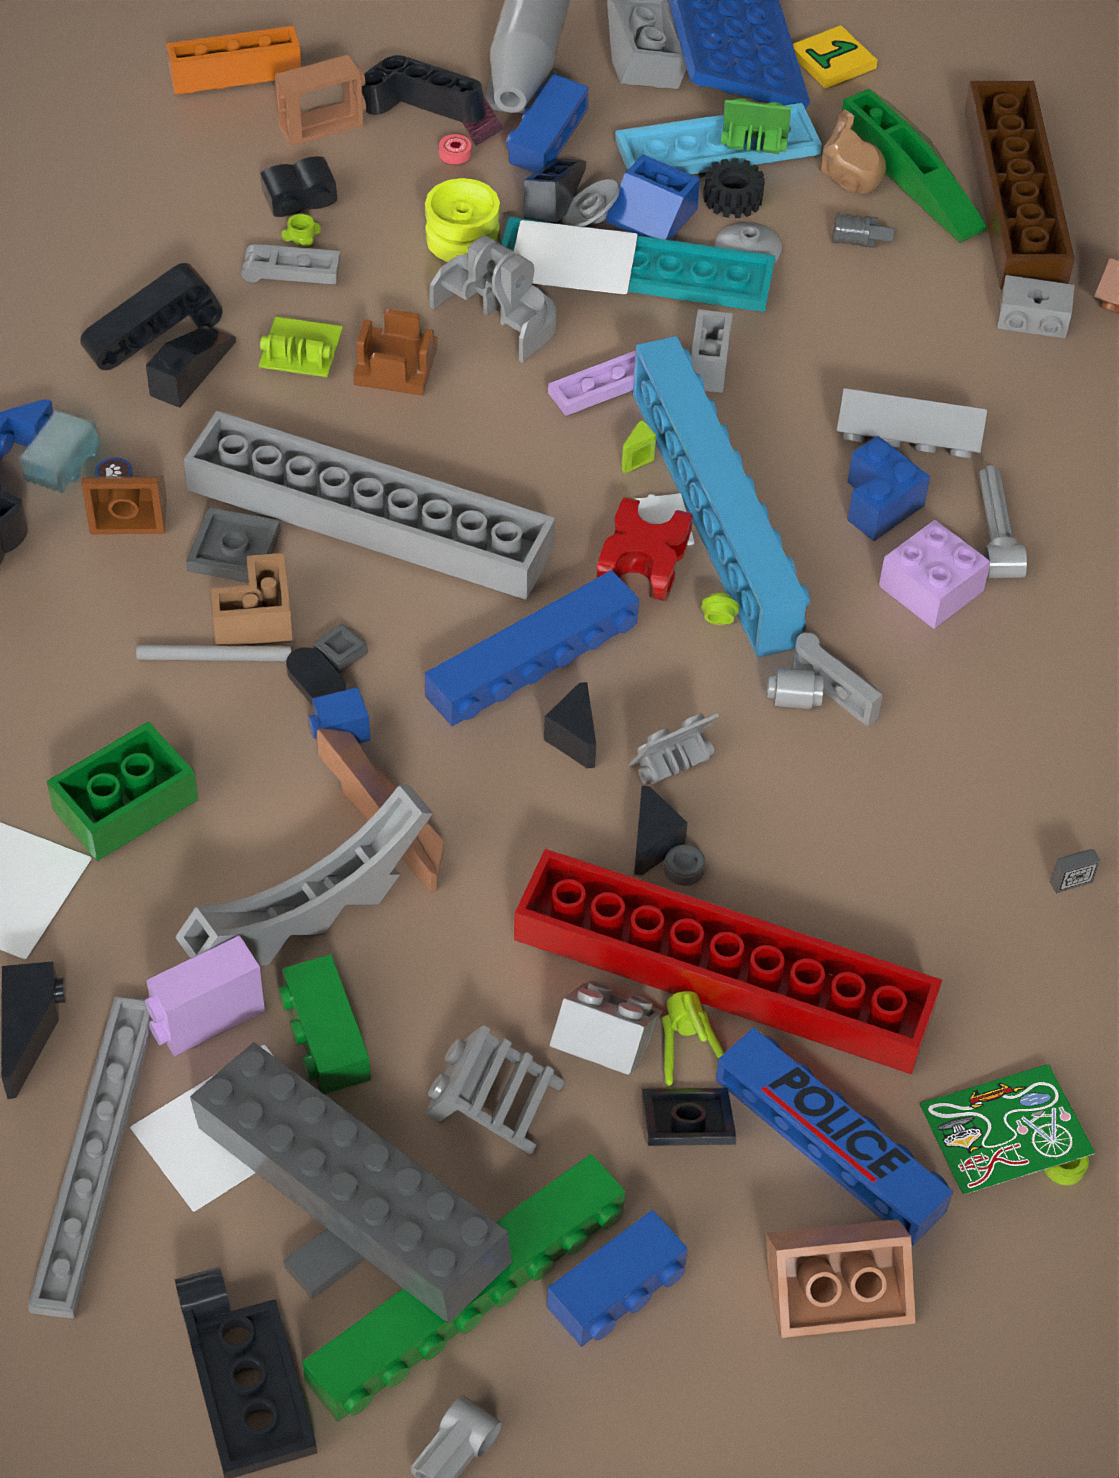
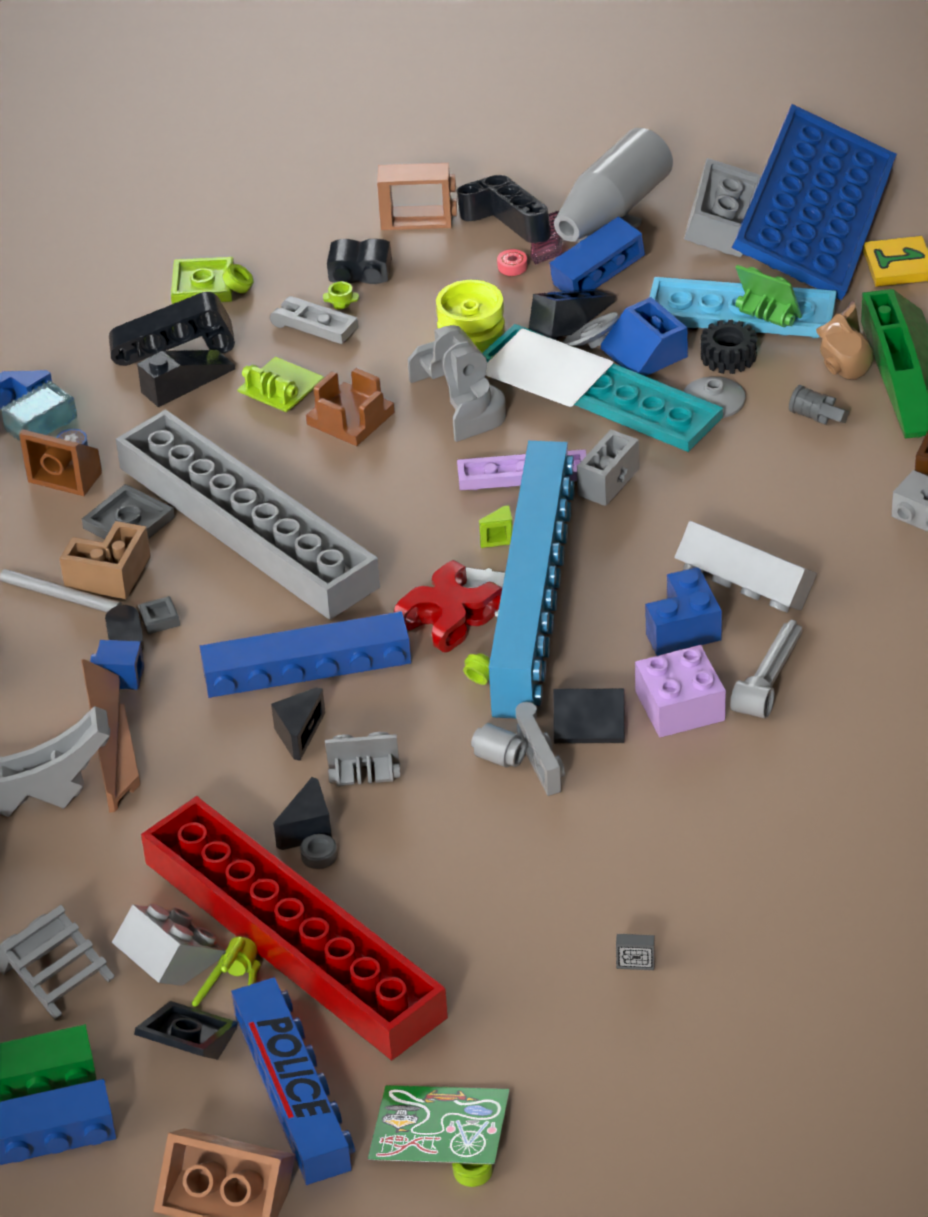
camera: 30 degrees right, 10 degrees down
orange brick [166,26,301,95] -> none
none -> lime tile [171,257,234,304]
none -> lime tile [222,264,254,293]
none -> black slope [553,688,625,744]

